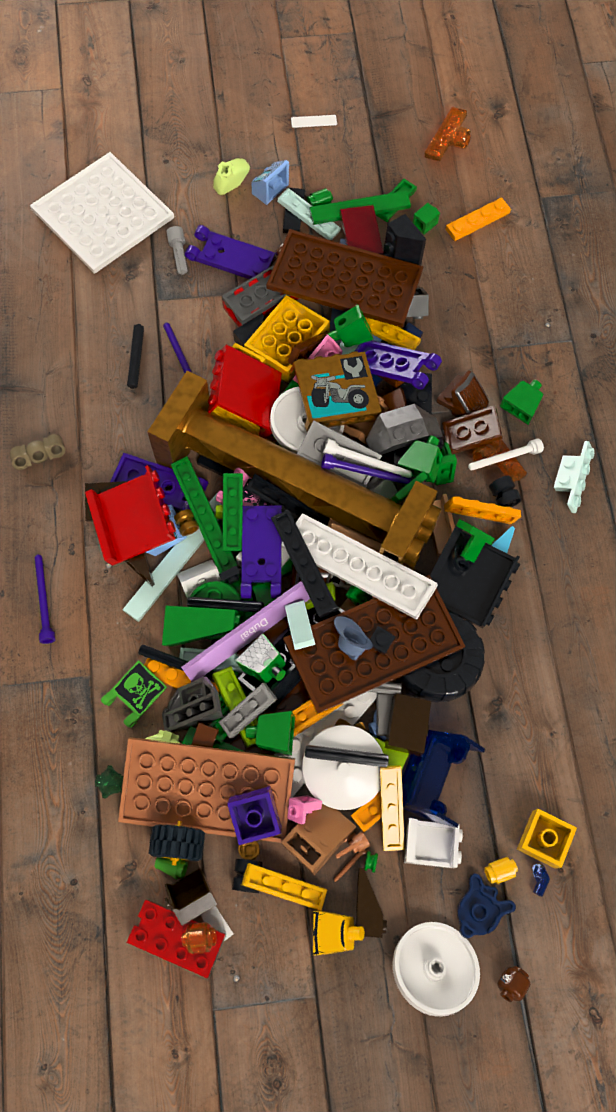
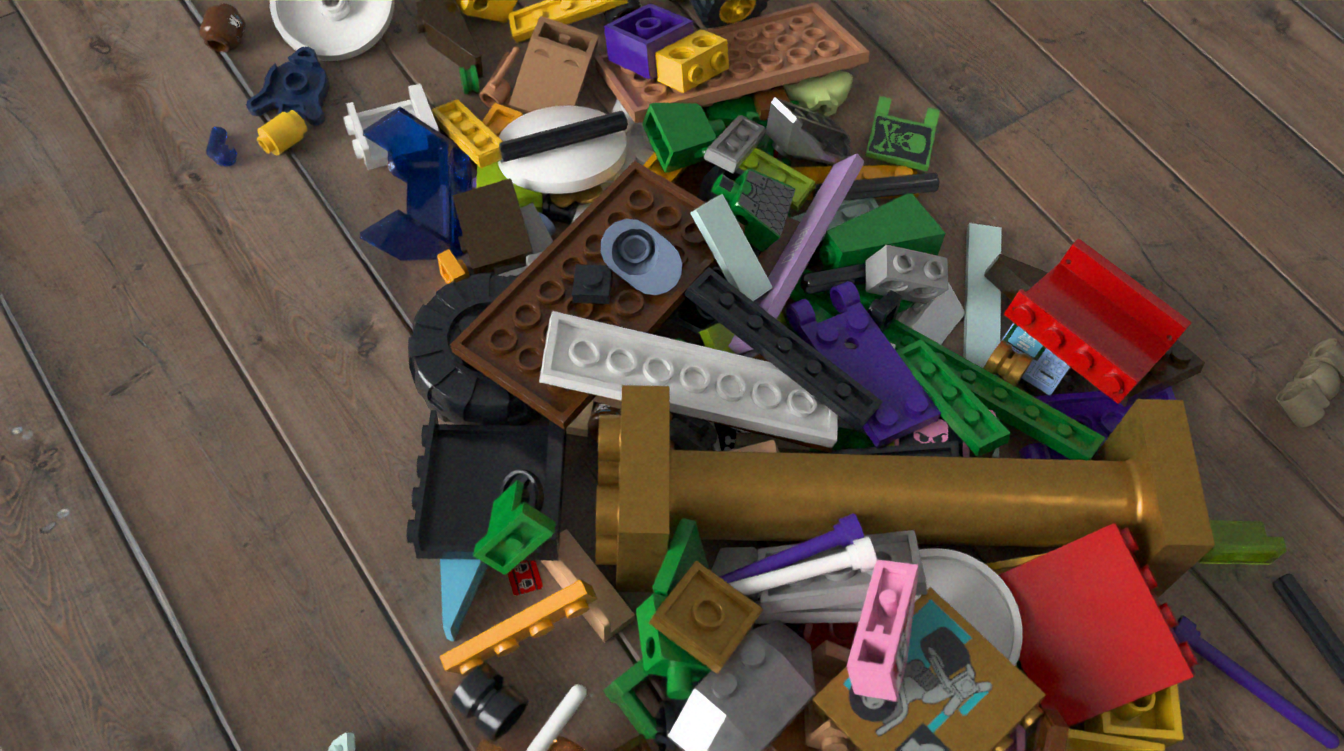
camera: 150 degrees right, 10 degrees down
dark purple piece [35,554,56,644] -> none
clear green rock [95,765,124,799] -> none
bright pink bracket [287,795,322,824] -> none
yellow brick [516,809,577,869] -> none
none -> light orange plate [437,249,470,284]
none -> pearl gold tile [649,560,763,674]
none -> yellow brick [655,29,729,93]
none -> bright pink slope [847,560,919,701]
none -> light grey brick [866,245,948,304]
none -> clear neon green panel [1198,520,1287,565]

